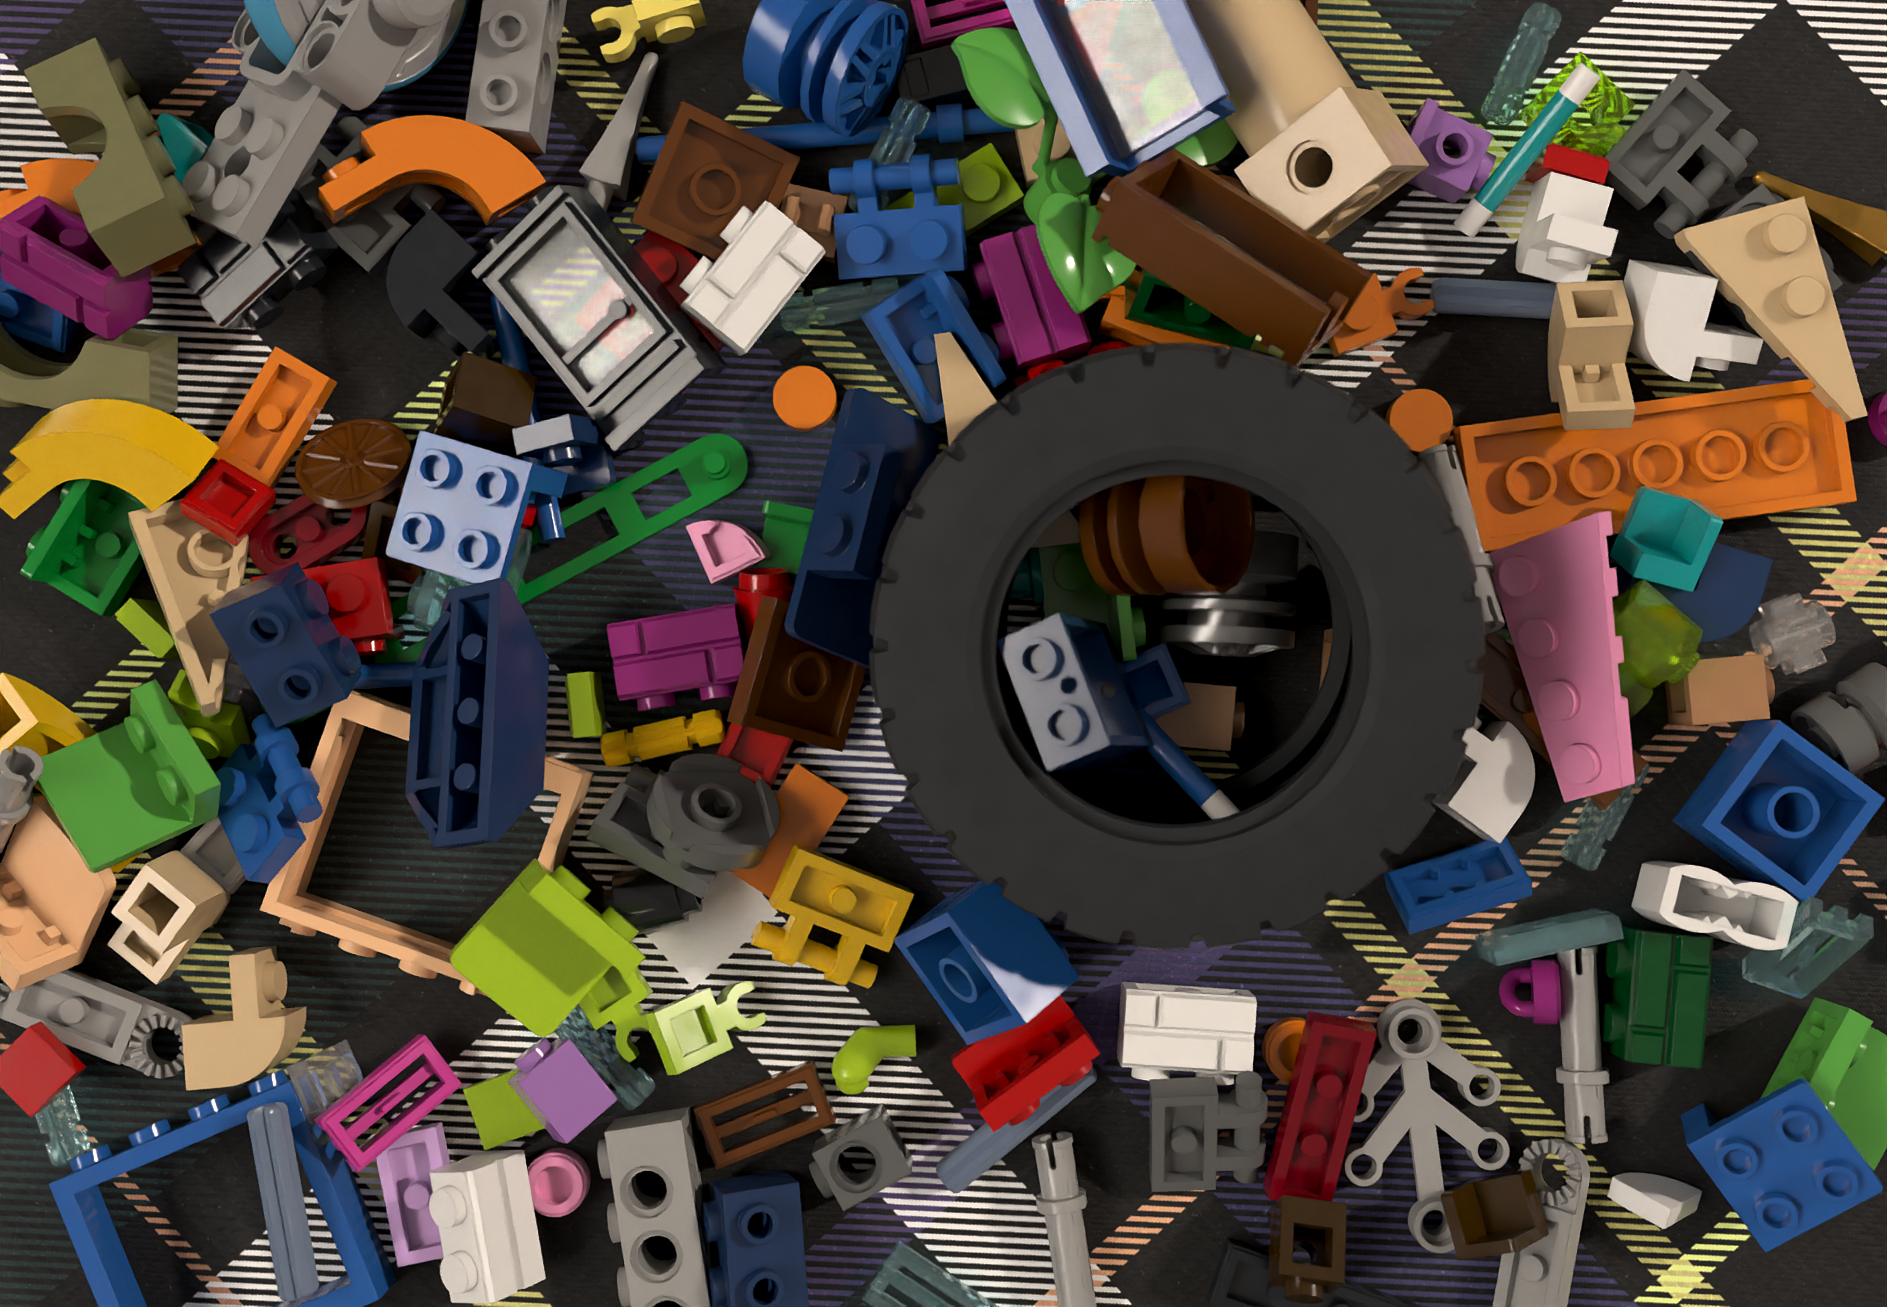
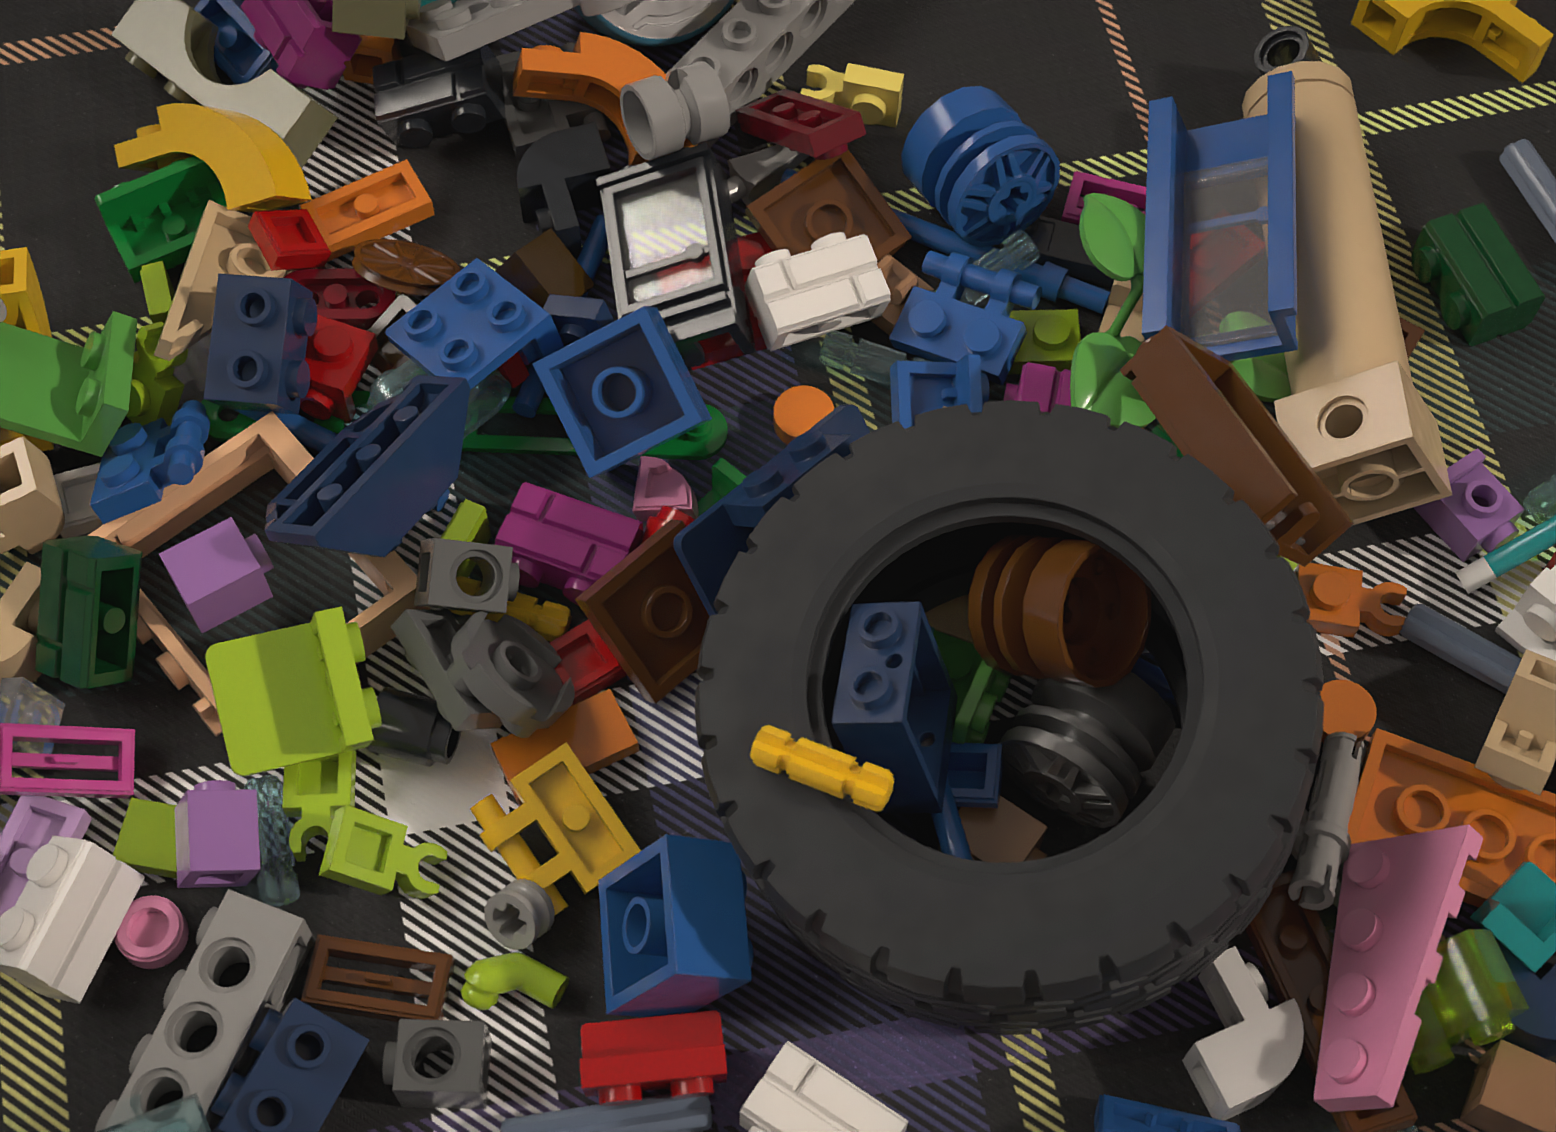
camera: 25 degrees right, 25 degrees down
none -> dark green brick [35,536,142,689]
none -> medium lavender brick [159,517,274,633]
none -> dark grey brick [414,538,520,614]
none -> light grey bush [484,879,554,950]
none -> blue brick [532,306,712,478]
none -> light grey wheel [620,61,730,161]
none -> dark red plate [735,89,867,160]
none -> yellow axle [750,725,894,812]

